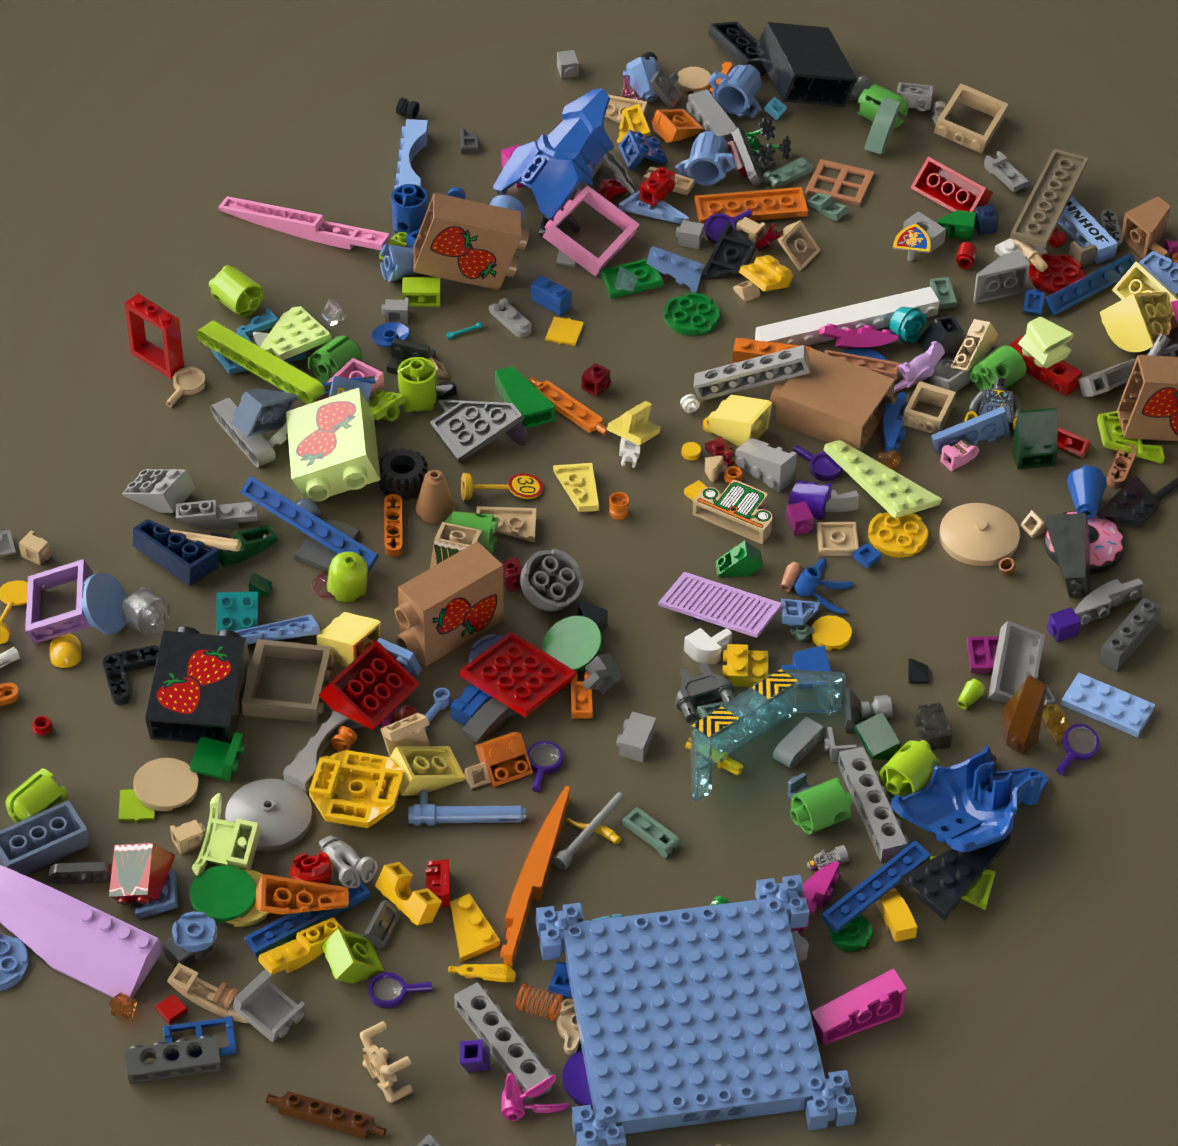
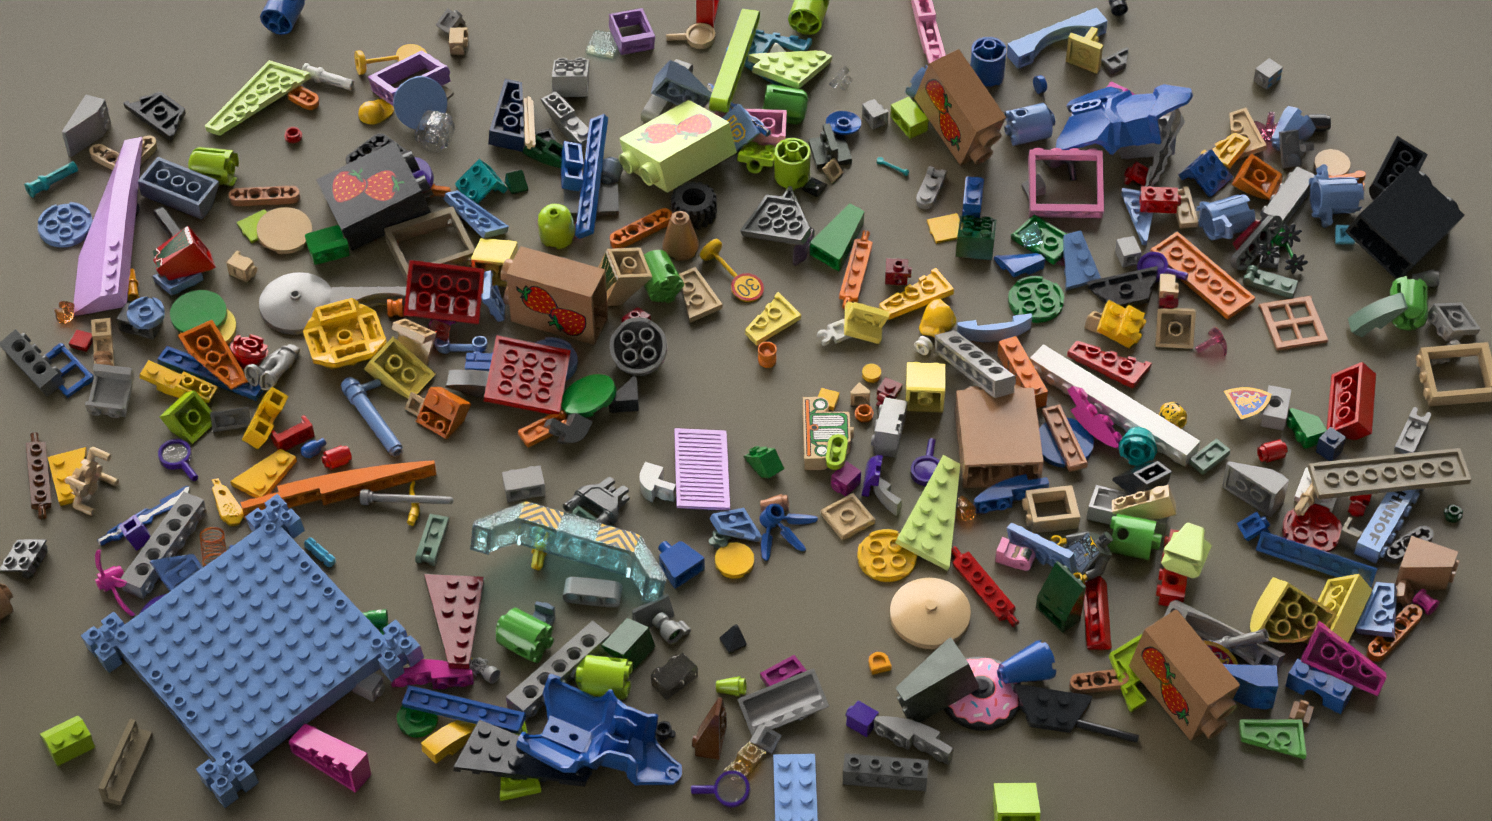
camera: 60 degrees right, 5 degrees up
yellowish green piece [192,793,261,876] -> none
piece [527,741,563,792] -> none
yellow plate [722,644,768,687] -> none
sand green slope [807,192,848,221] -> none
light grey bracket [824,727,857,762] -> none
blue plate [853,543,882,569] -> none
lavender animal [893,341,945,393] -> none
dark orange hinge [999,557,1016,575] -> none
tan slope [1020,510,1046,538] -> none
none -> yellow wing [48,447,87,506]
none -> blue sword [97,486,189,546]
none -> medium blue wing [150,554,203,592]
none -> nougat beam [229,186,301,206]
none -> blue cylinder [301,438,326,458]
none -> red brick [321,445,352,470]
none -> wing [424,574,484,670]
none -> blue slope [561,141,583,191]
none -> clear light blue piece [585,30,618,59]
none -> medium lavender window [609,8,655,55]
none -> lime plate [826,434,848,470]
none -> light orange tile [868,652,892,675]
none -> yellow wing [879,268,954,320]
none -> yellow piece [919,299,957,338]
none -> red plate [951,546,1019,627]
none -> dark green slope [955,215,997,260]
none -> light blue slope [957,314,1032,342]
none -> blue slope [994,253,1045,277]
none -> light yellow bracket [1066,27,1103,74]
none -> red wing [1067,341,1152,389]
none -> yellow head [1159,402,1187,429]
none -> clear pink plant [1195,327,1227,356]
none -> dark green plate [1443,504,1463,523]

